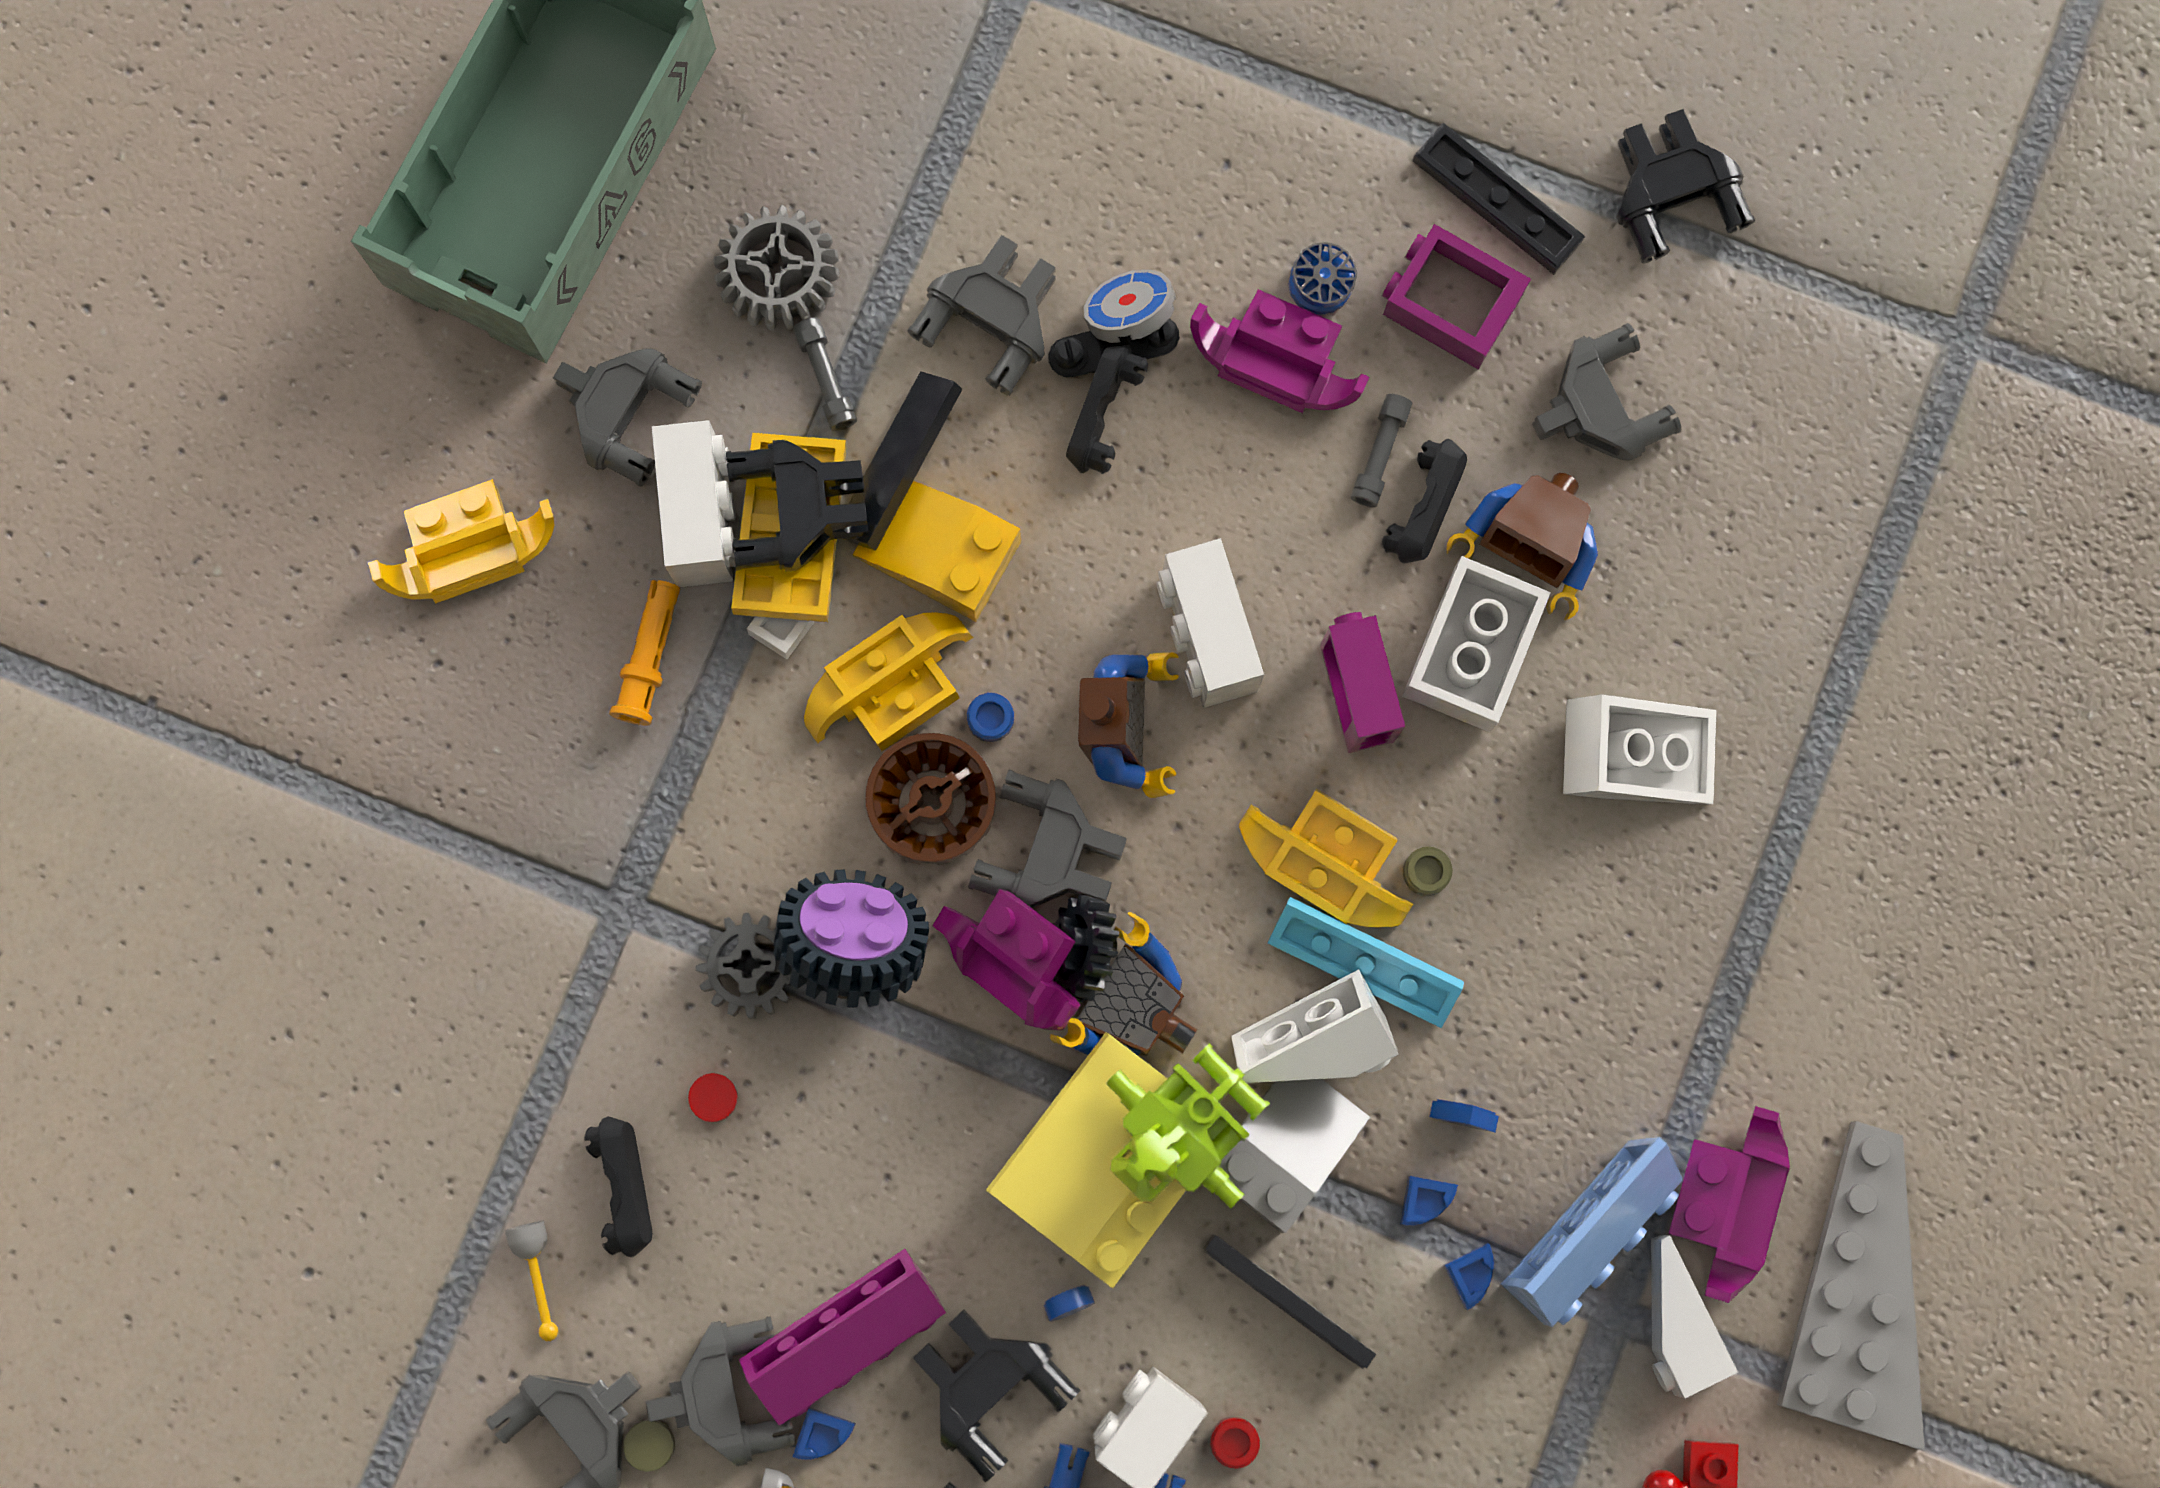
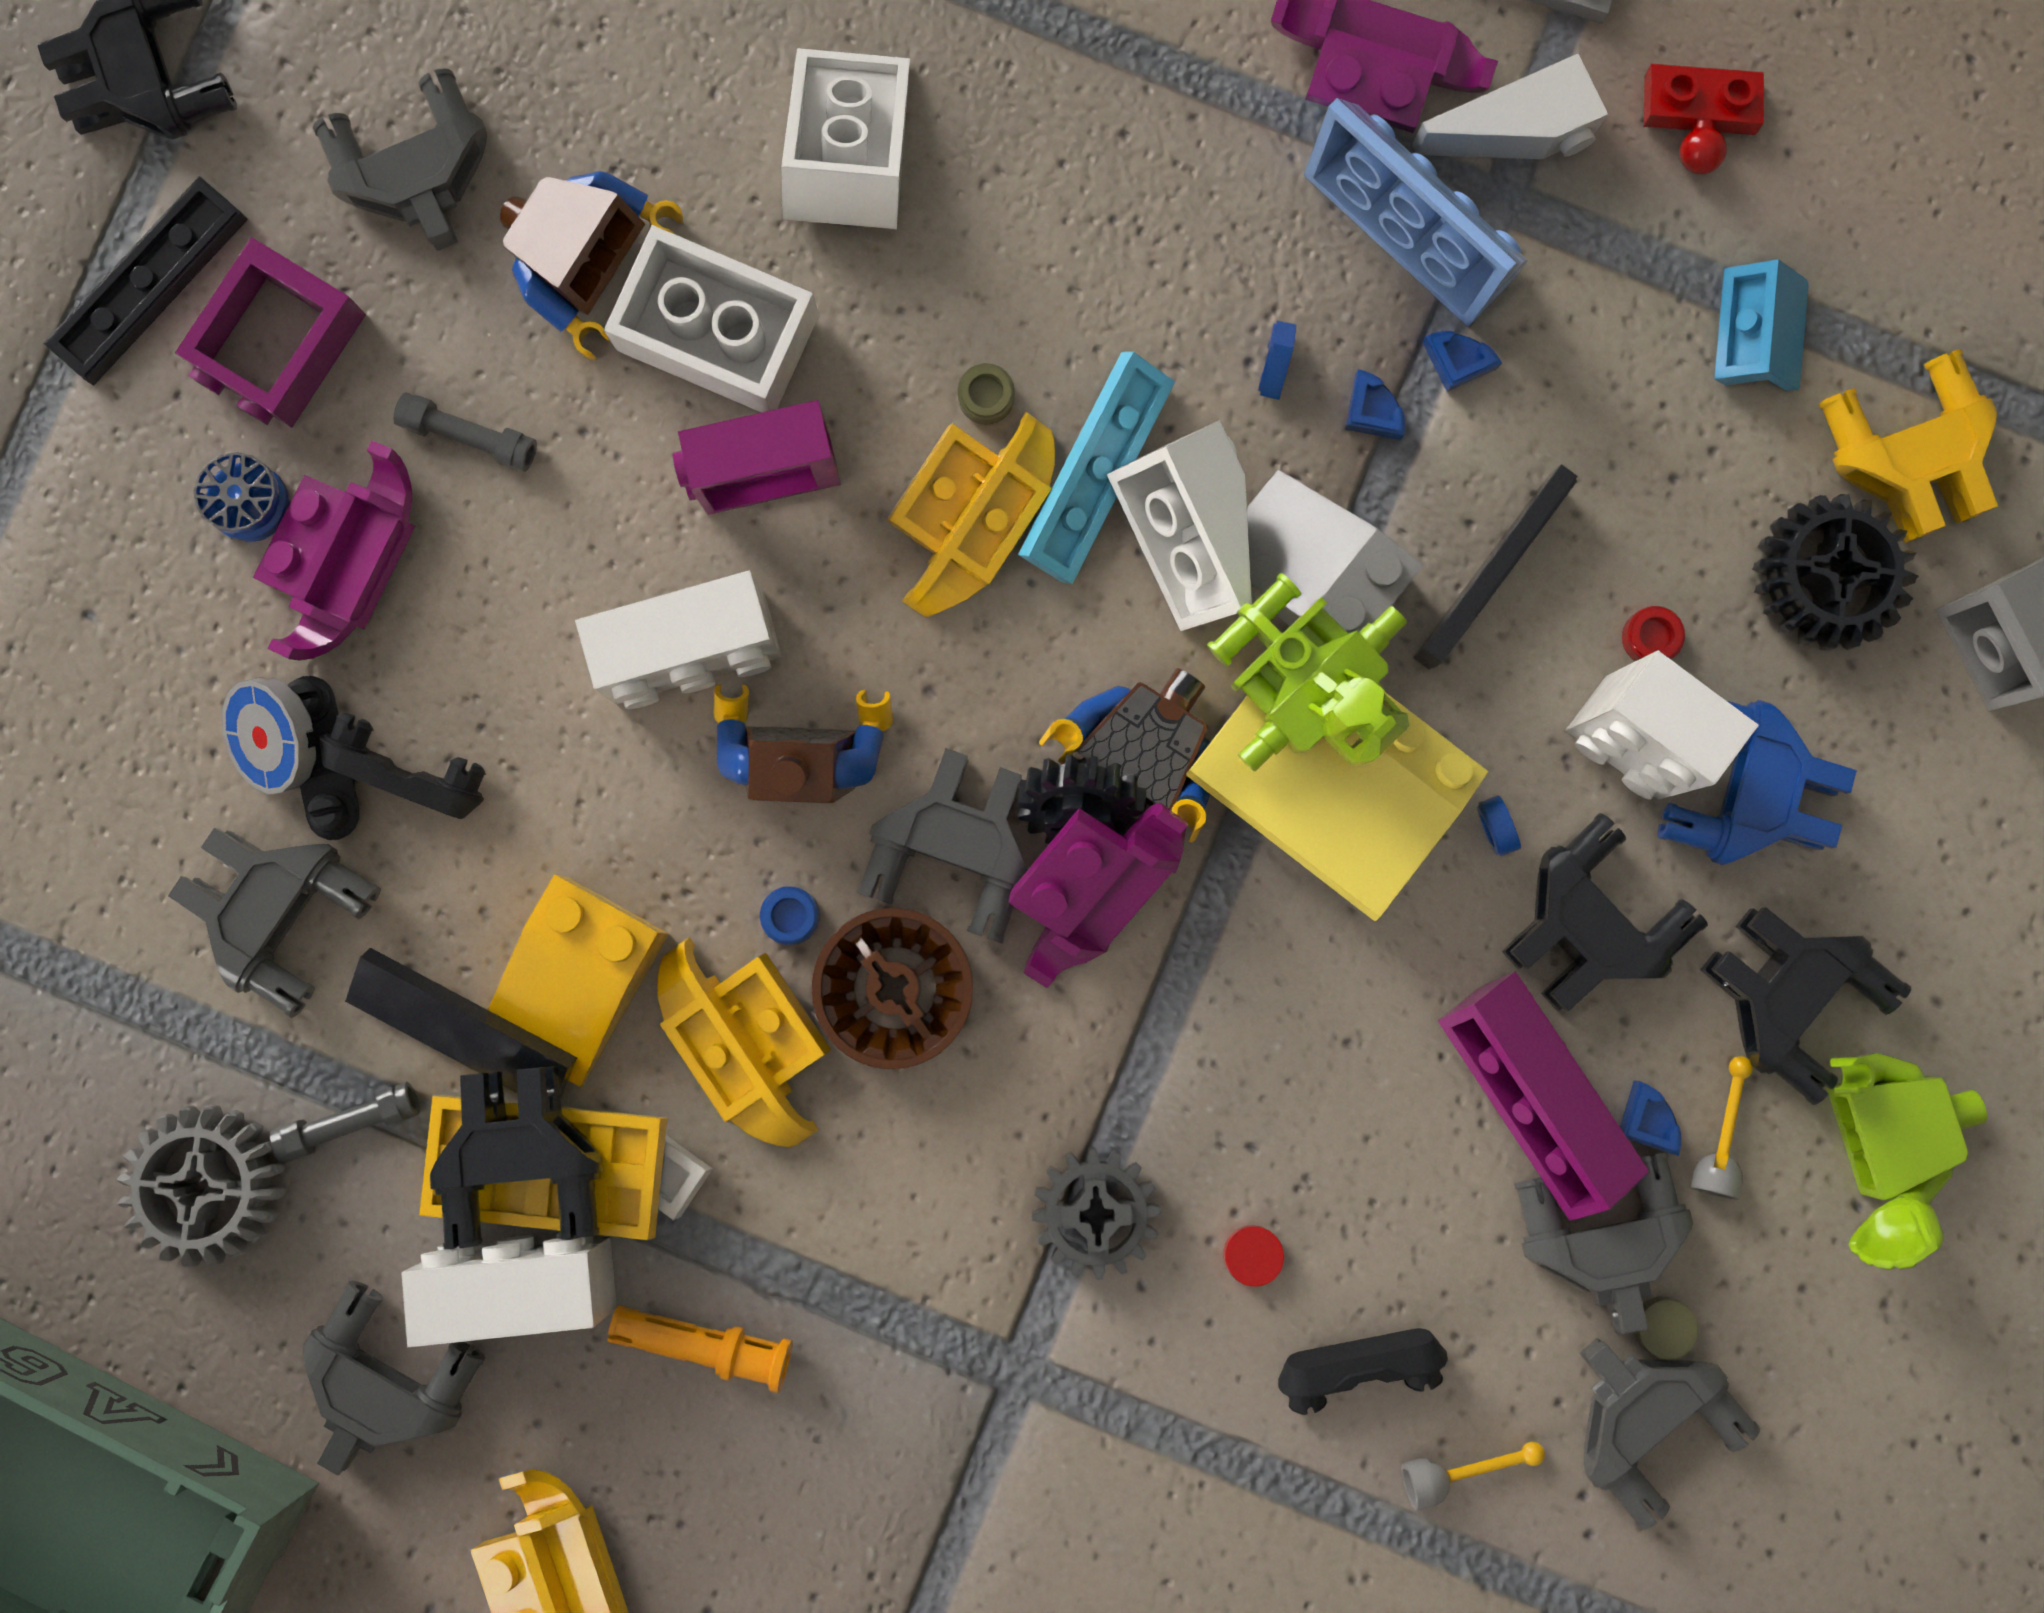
camera: 90 degrees left, 5 degrees up
wheel [773,869,929,1008] -> none
black piece [1382,439,1467,564] -> none

